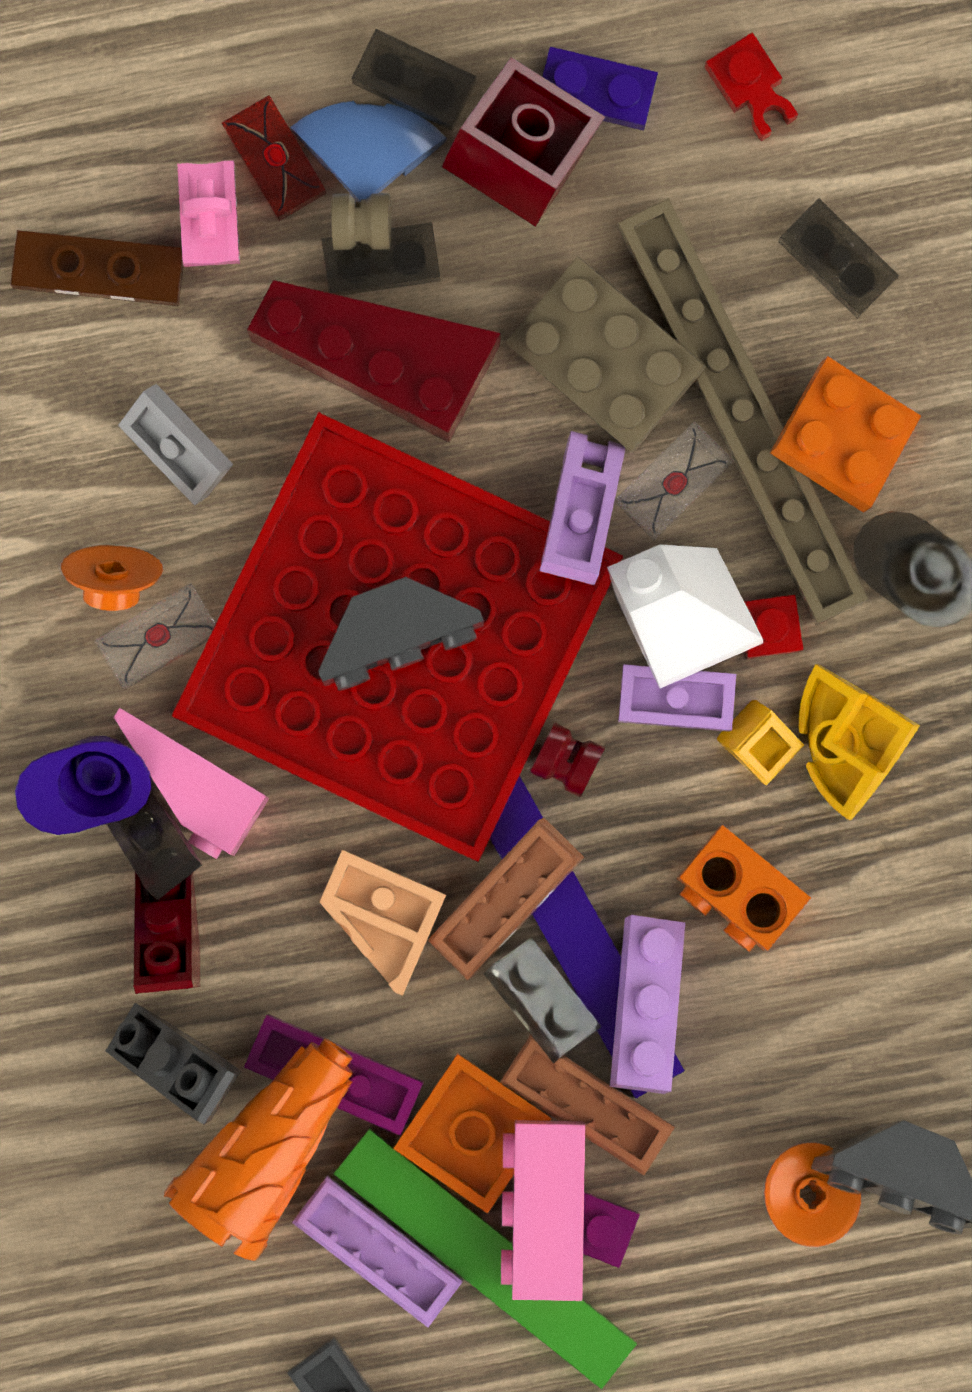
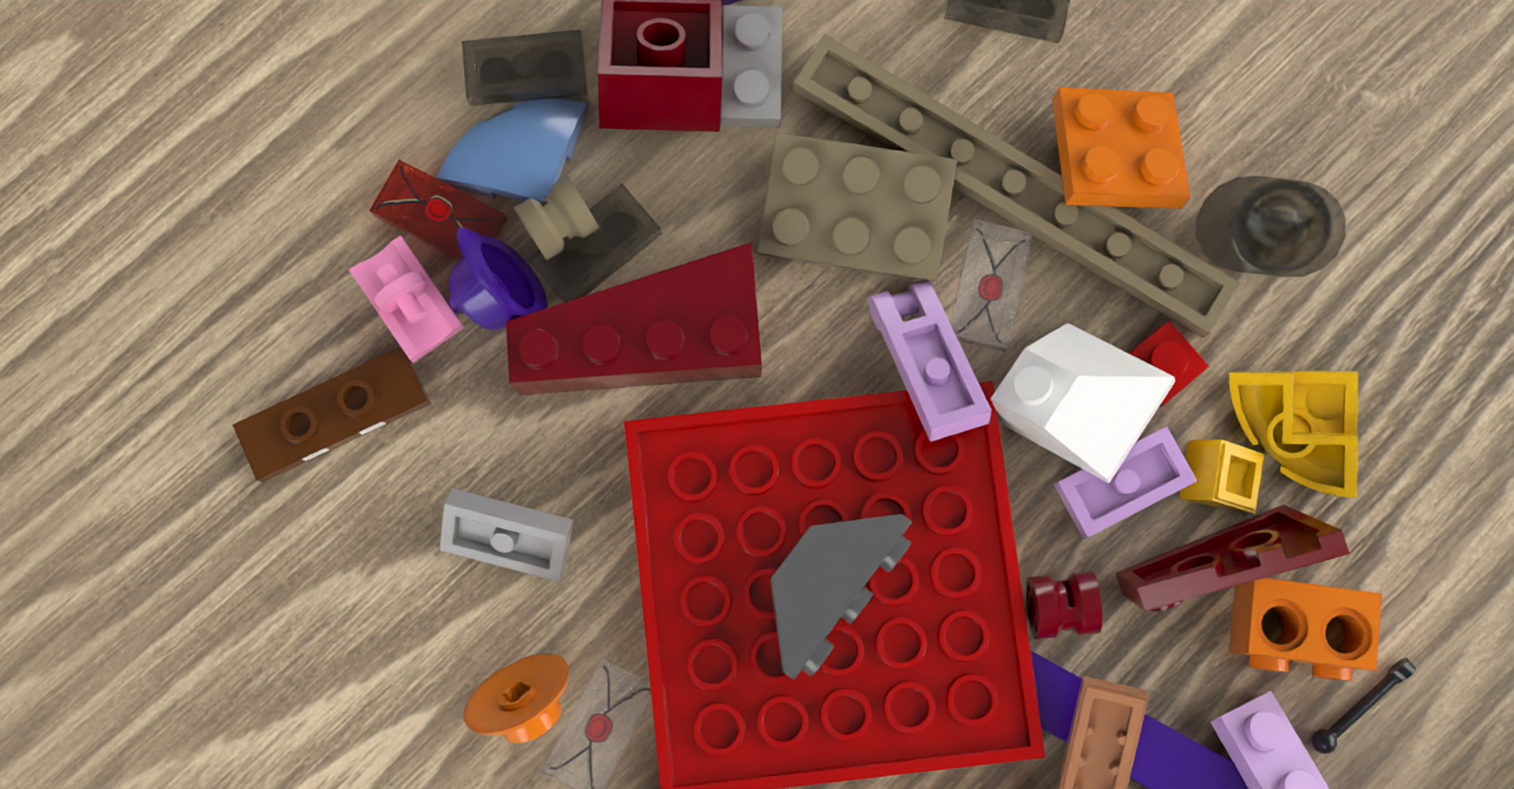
camera: 35 degrees left, 5 degrees down
none -> dark purple piece [448,228,548,331]
none -> light grey plate [721,5,783,127]
none -> dark red wing [1115,505,1350,611]
none -> black hinge [1312,658,1416,754]

